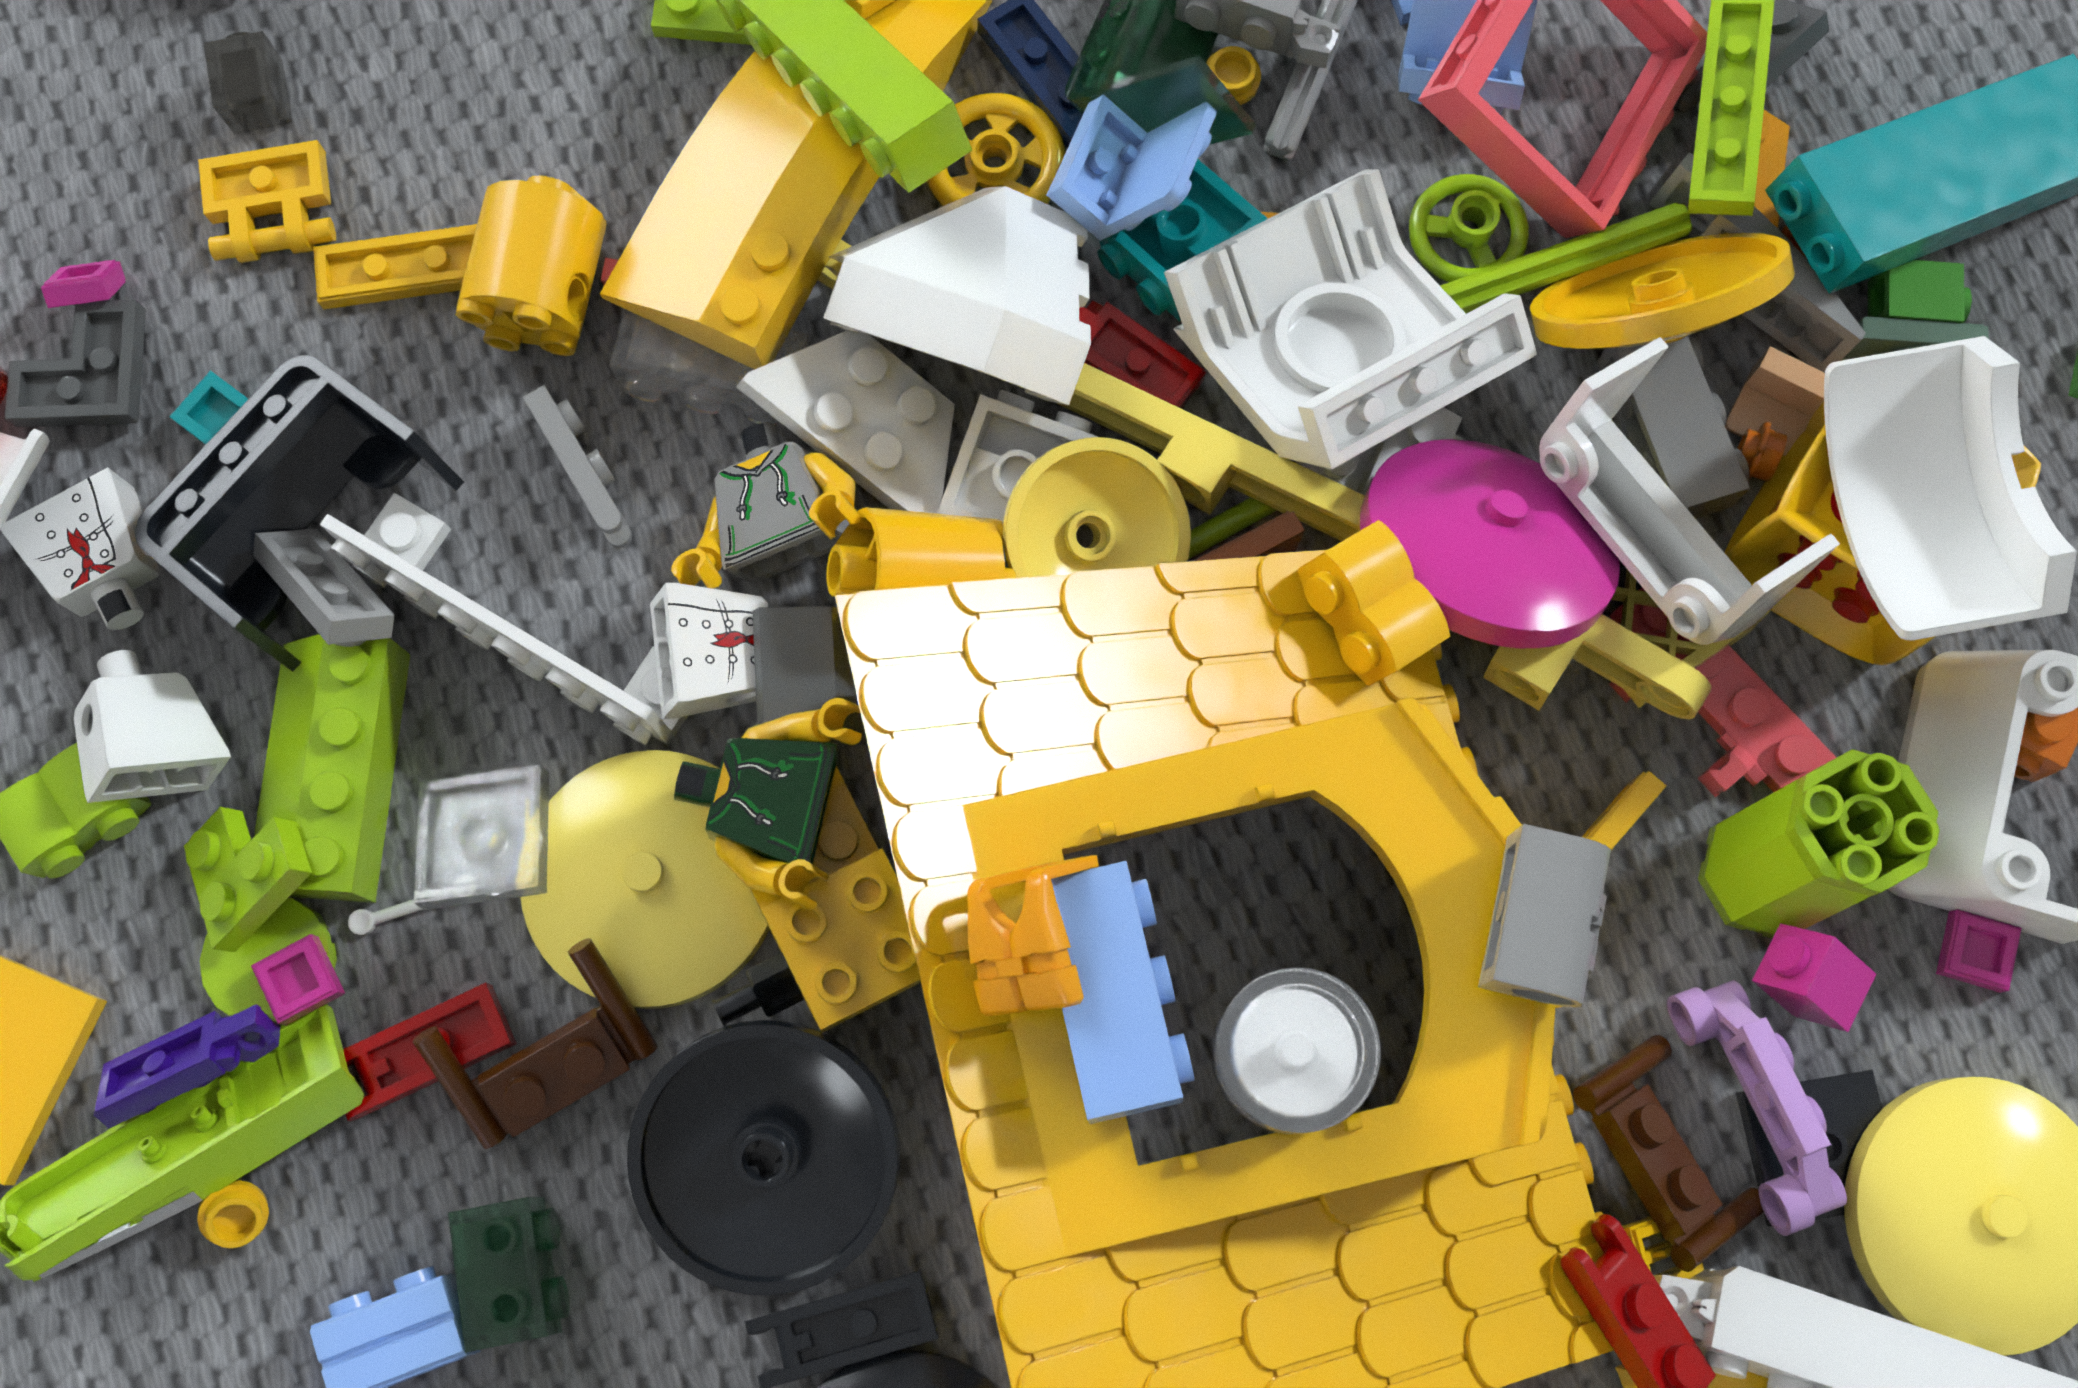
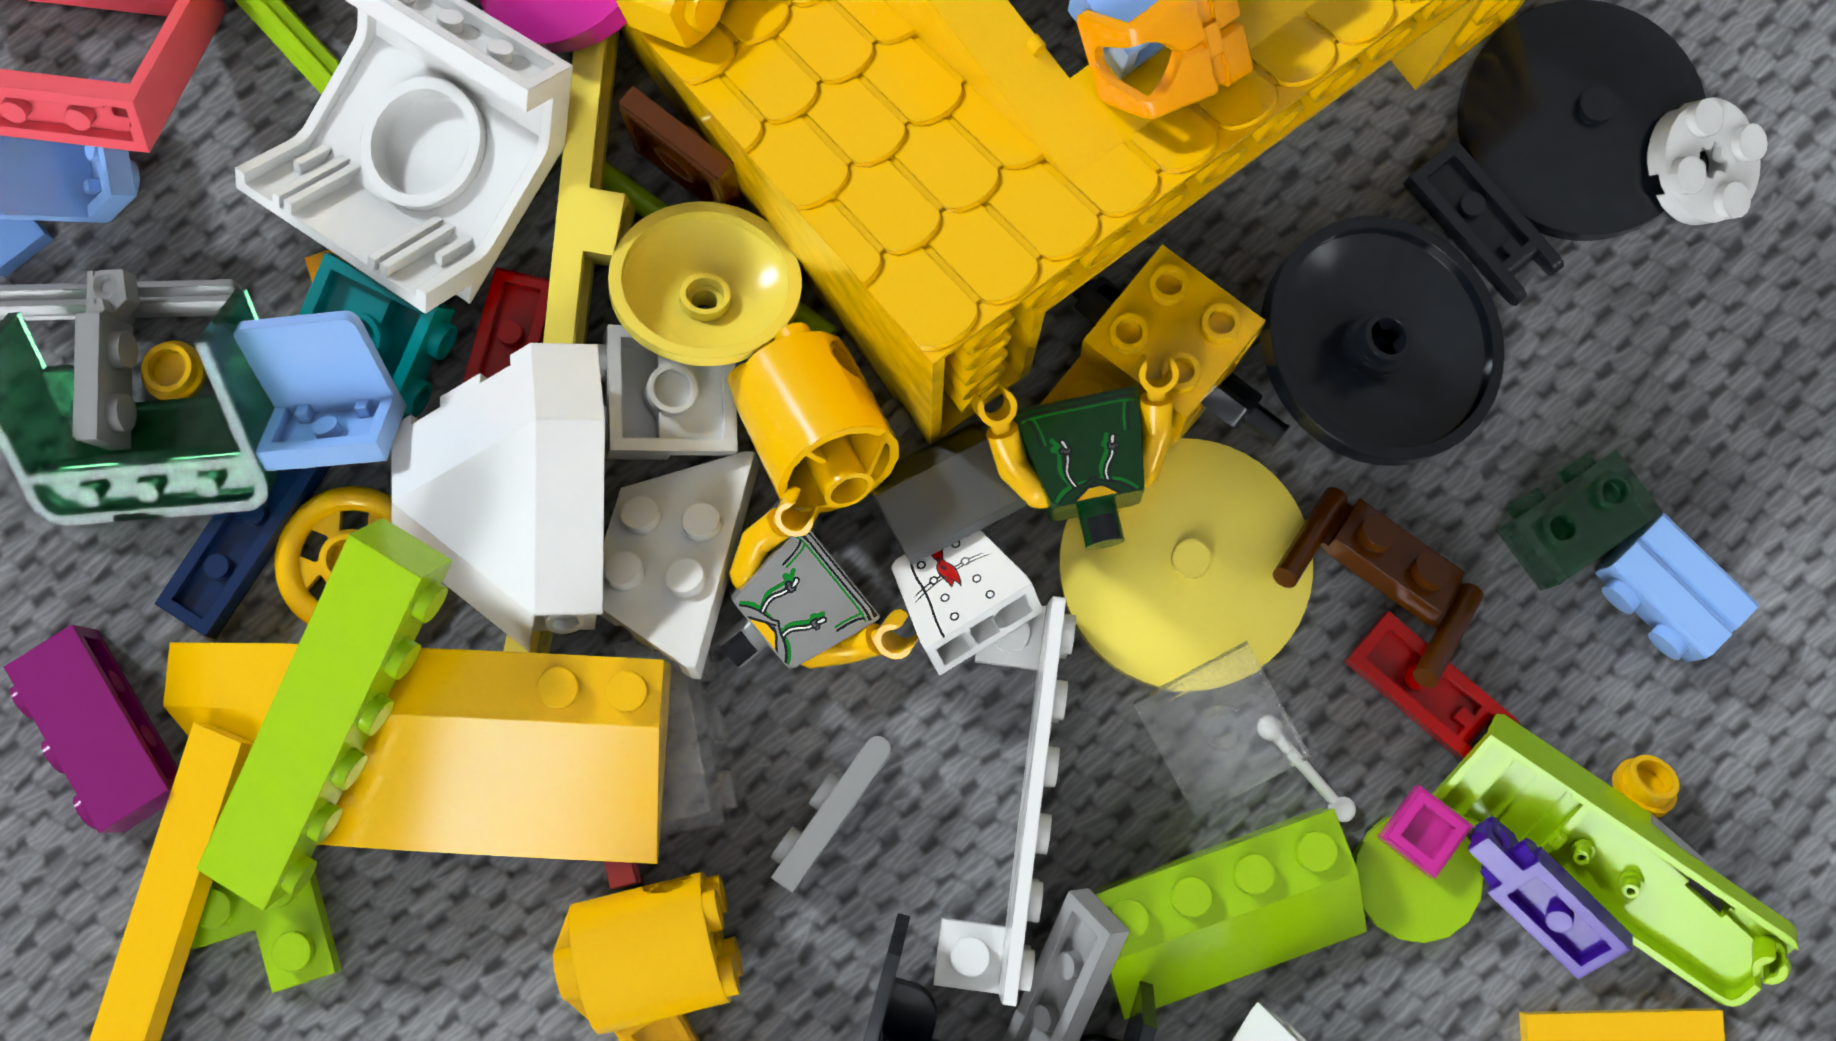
camera: 115 degrees left, 5 degrees up
lime plate [184,807,312,952] -> none
lime piece [1409,174,1529,282] -> none

